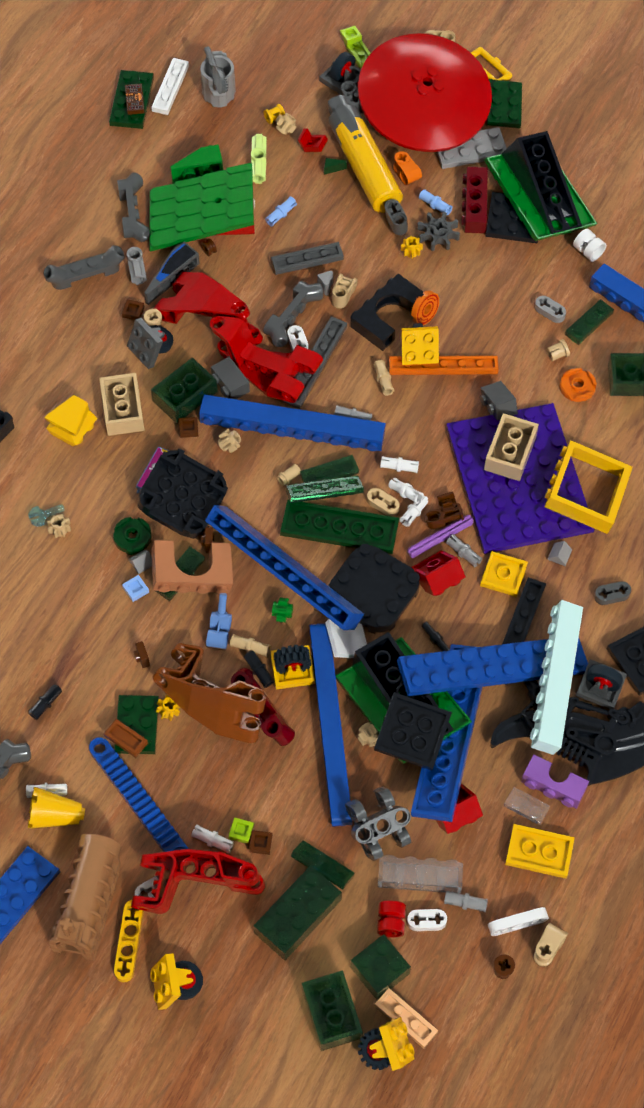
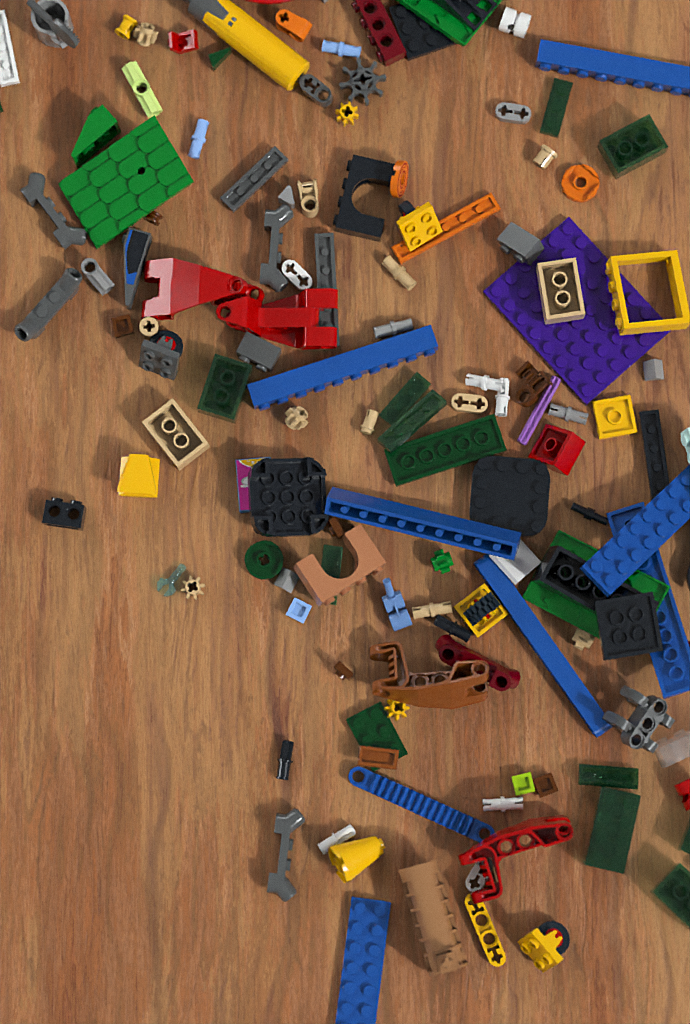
camera: 25 degrees left, 20 degrees up
reddish brown plate [179,417,199,438] -> none
white pin [380,456,419,473] -> none

